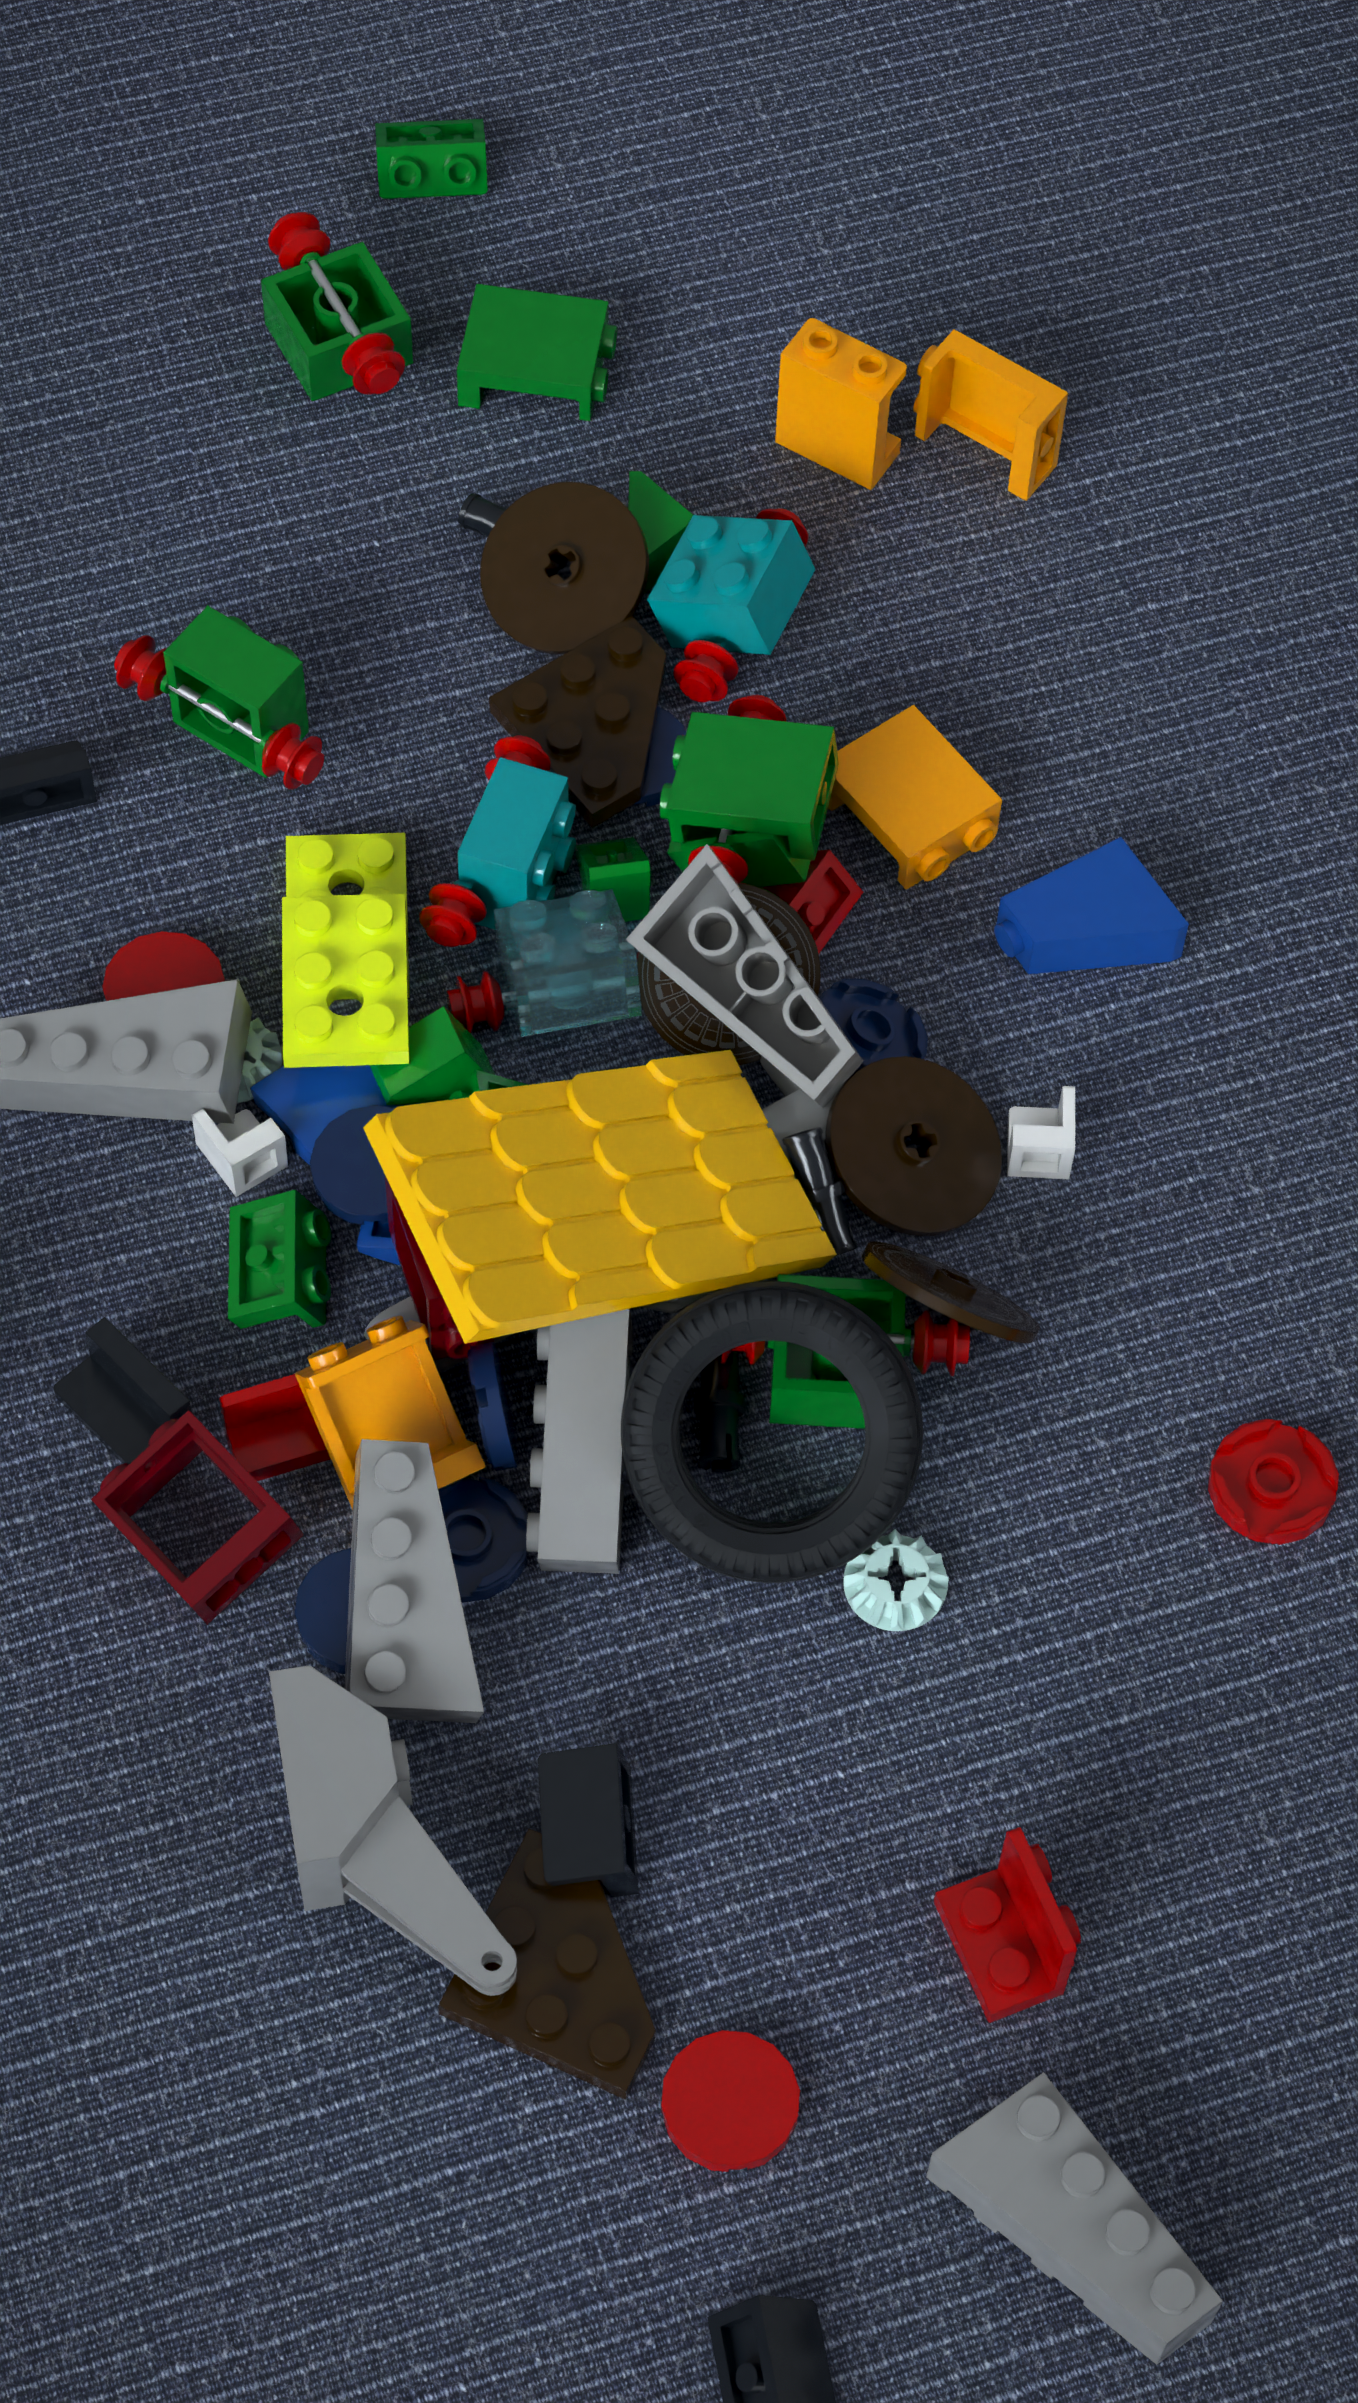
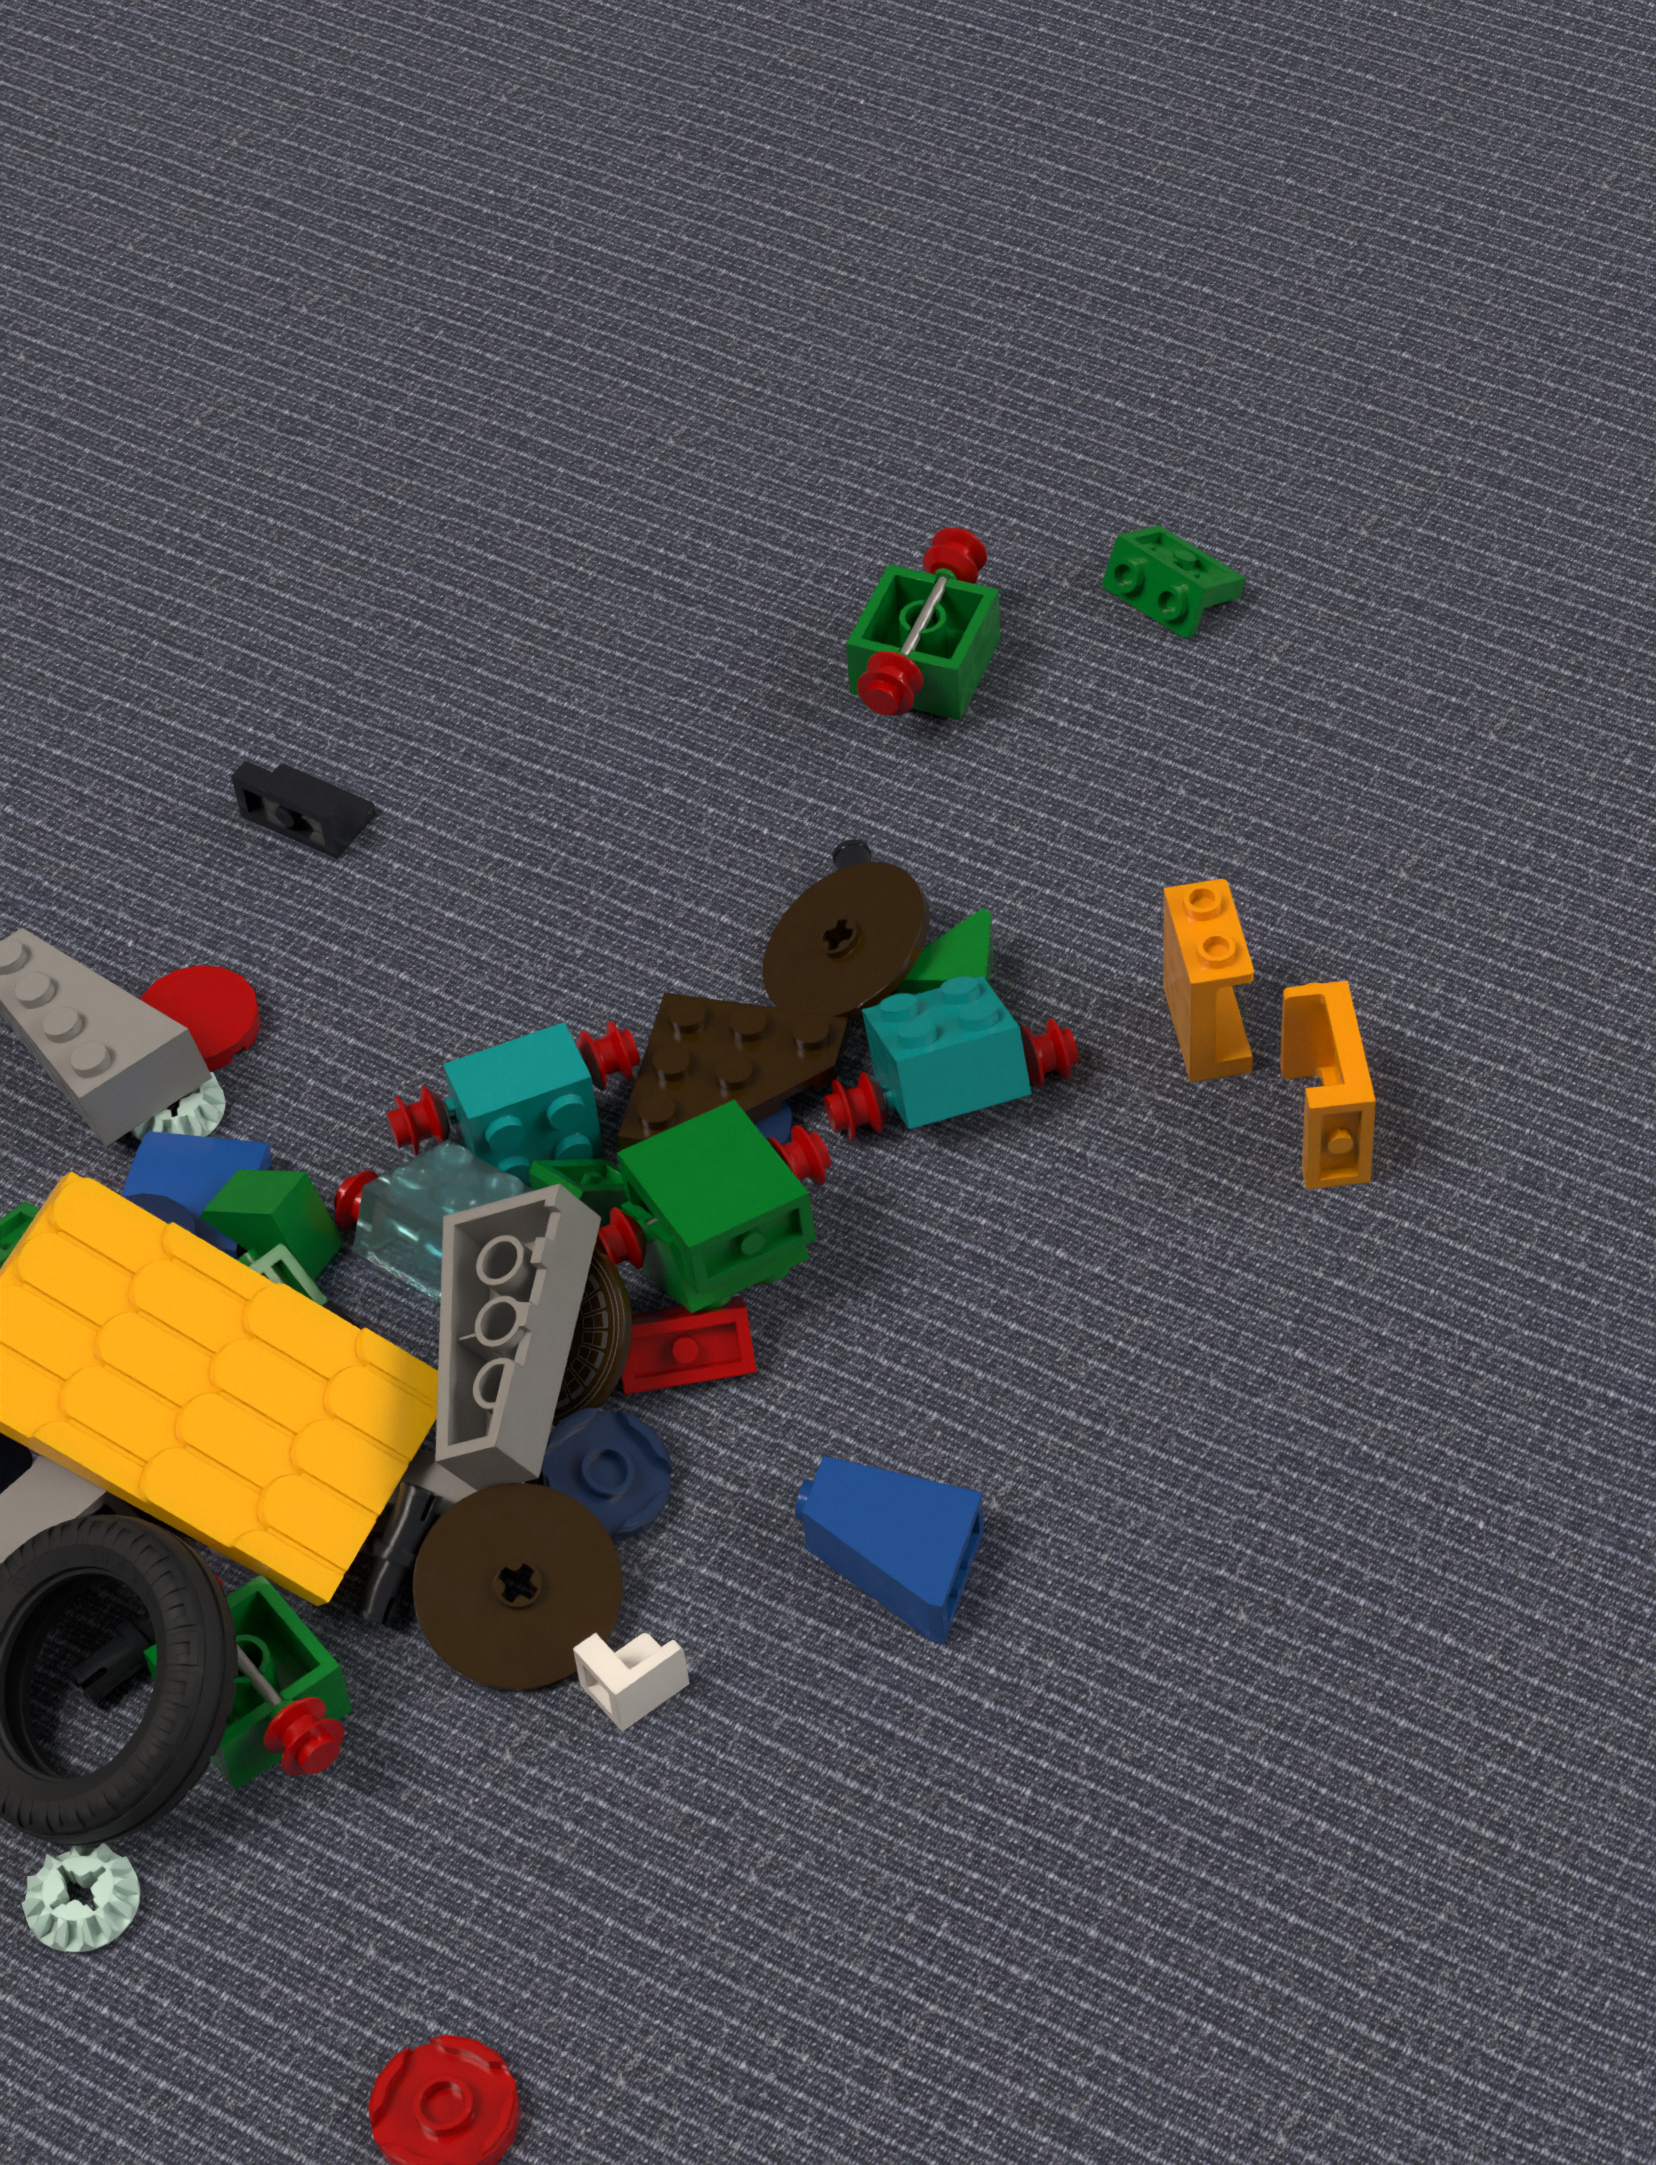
camera: 55 degrees right, 10 degrees down
green brick [114,605,324,790] -> none
white panel [192,1109,288,1197] -> none
neon yellow bracket [282,833,410,1068] -> none
green panel [457,284,618,421] -> none
light orange panel [828,704,1002,889] -> none
dark brown piece [861,1241,1040,1343] -> none

